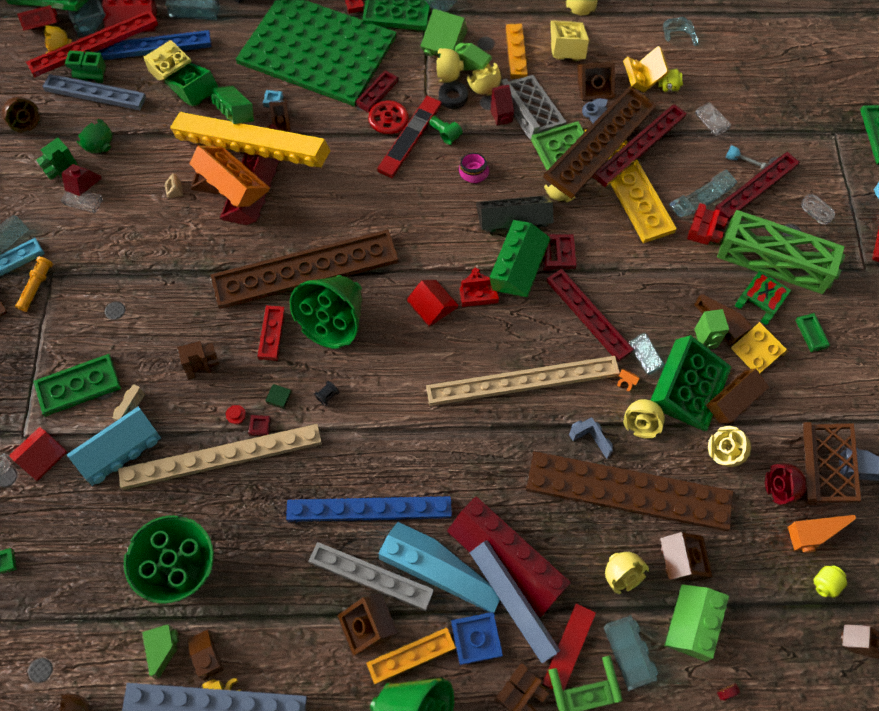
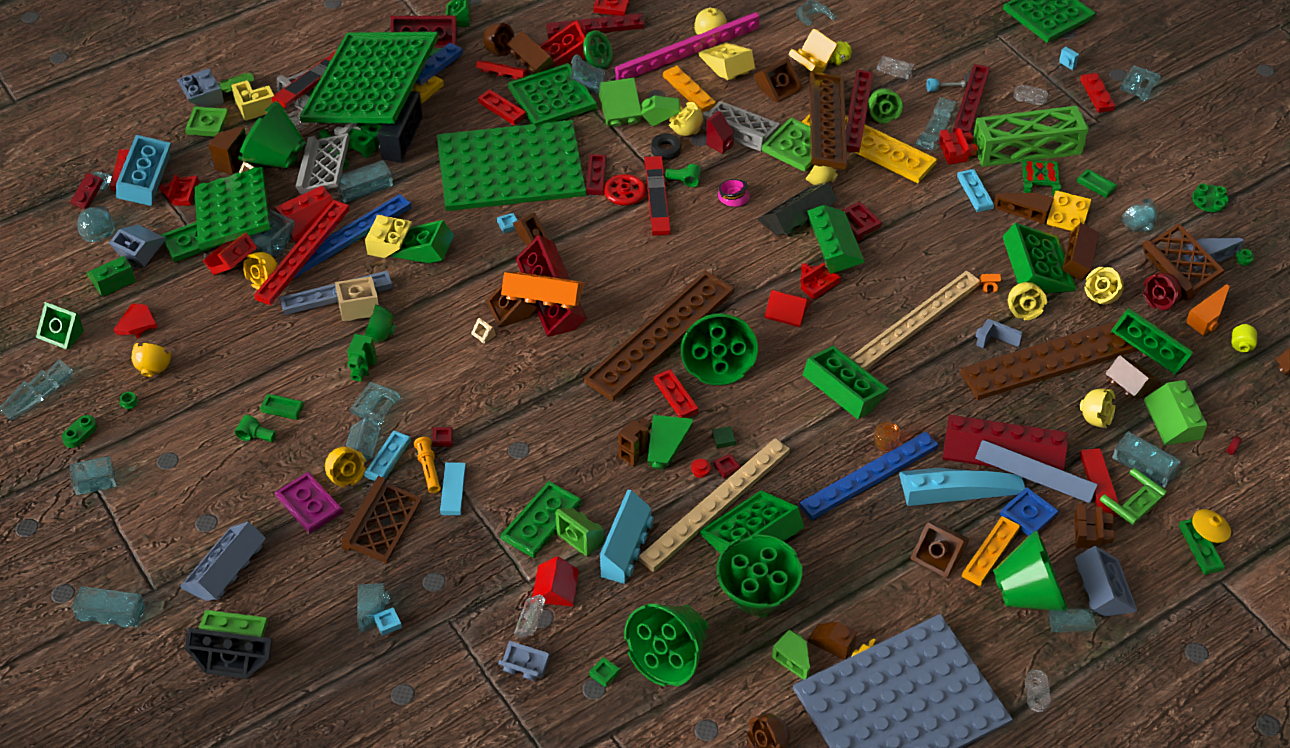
camera: 30 degrees left, 15 degrees down
reddish brown cylinder [2,97,40,133] -> none
clear plate [61,191,103,213] -> none
dark red slope [62,164,102,196] -> none
green hips [65,51,106,83] -> none
tan plate [112,384,145,422] -> none
yellow brick [170,112,331,168] -> none
green brick [211,86,254,124] -> none
light grey plate [309,542,434,611] -> none
black bush [314,381,340,406] -> none
light yellow cylinder [437,48,464,83] -> none
dark red plate [546,269,634,362] -> none
sand blue plate [582,99,608,123] -> none
clear light blue plate [628,332,665,375] -> none
bright green brick [695,309,729,349] -> none
none -> tan slope [335,276,378,321]
none -> clear light blue plate [350,382,401,426]
none -> dark red tile [432,427,453,447]
none -> medium azure tile [440,463,466,515]
none -> bright green slope [555,508,604,557]
none -> dark pink plate [615,12,760,80]
none -> green cone [624,604,709,686]
none -> green slope [648,415,693,470]
none -> green slope [699,490,804,554]
none -> green slope [803,345,889,419]
none -> bright green cylinder [867,88,903,123]
none -> clear orange head [874,422,901,451]
none -> medium azure tile [957,169,994,212]
none -> green slope [1111,307,1193,374]
none -> clear light blue cylinder [1120,198,1158,232]

